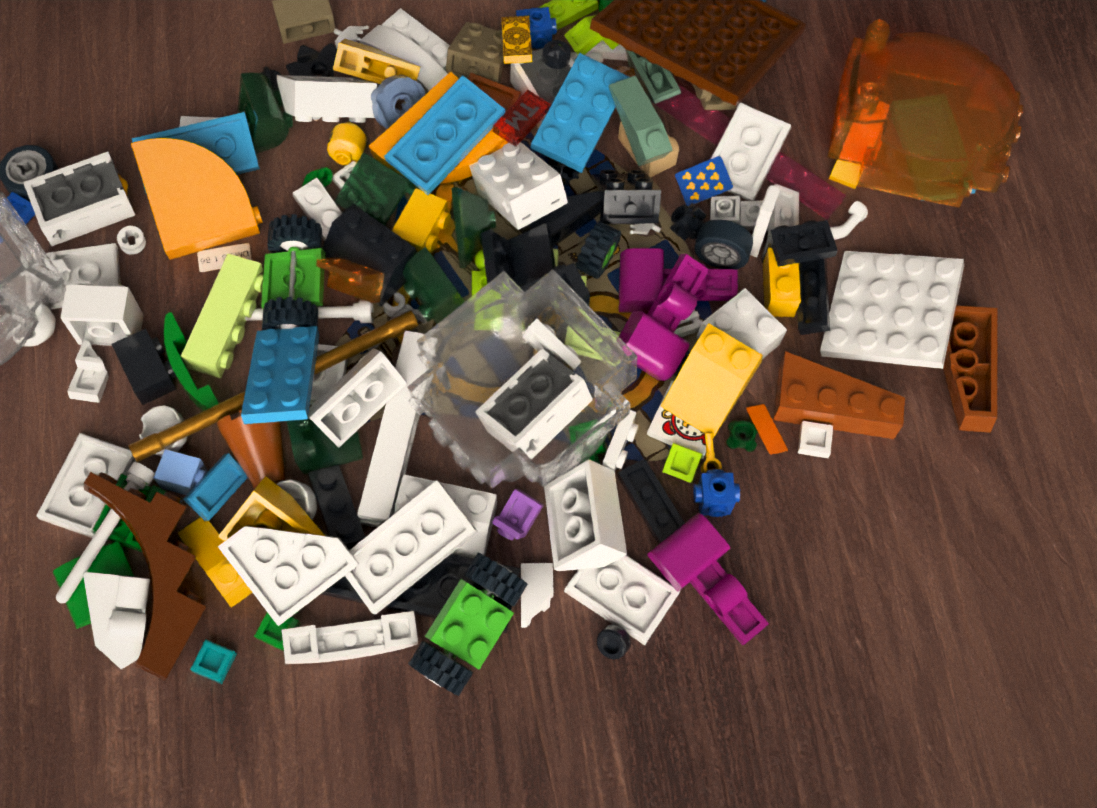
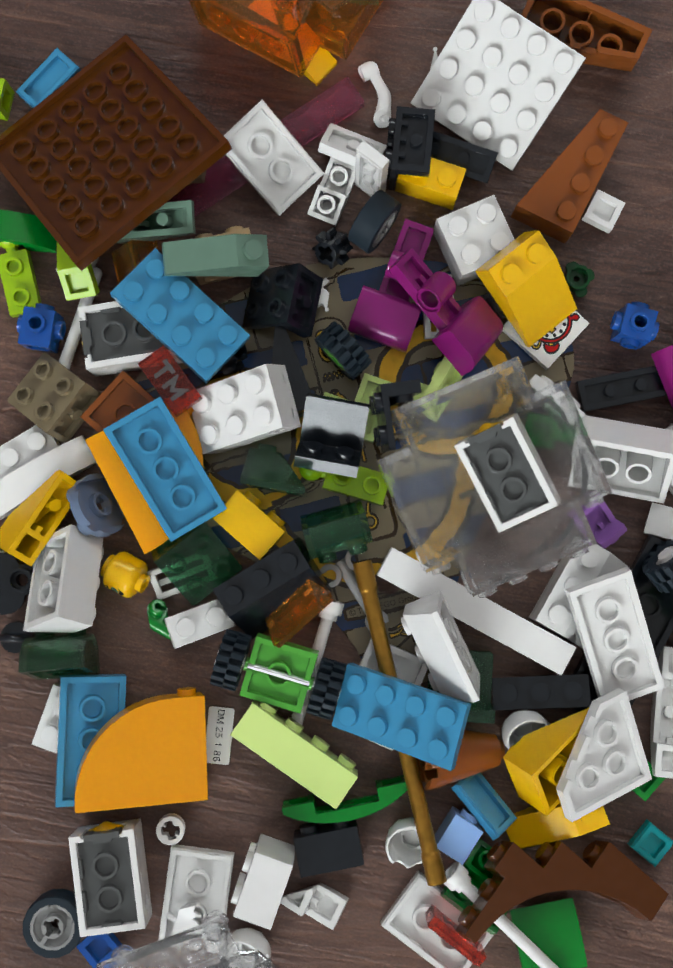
camera: 65 degrees left, 20 degrees up
white panel [83,572,150,669] -> none
tile [501,16,532,64] -> none
white plate [523,319,582,372] -> none
black tile [542,40,571,69] -> none
lime plate [662,443,703,483] -> none
blue sticker [674,156,733,207] -> none
yellow hand [701,432,722,473] -> none
orange sticker [746,404,788,455] -> none
none -> clear red tile [425,905,487,967]

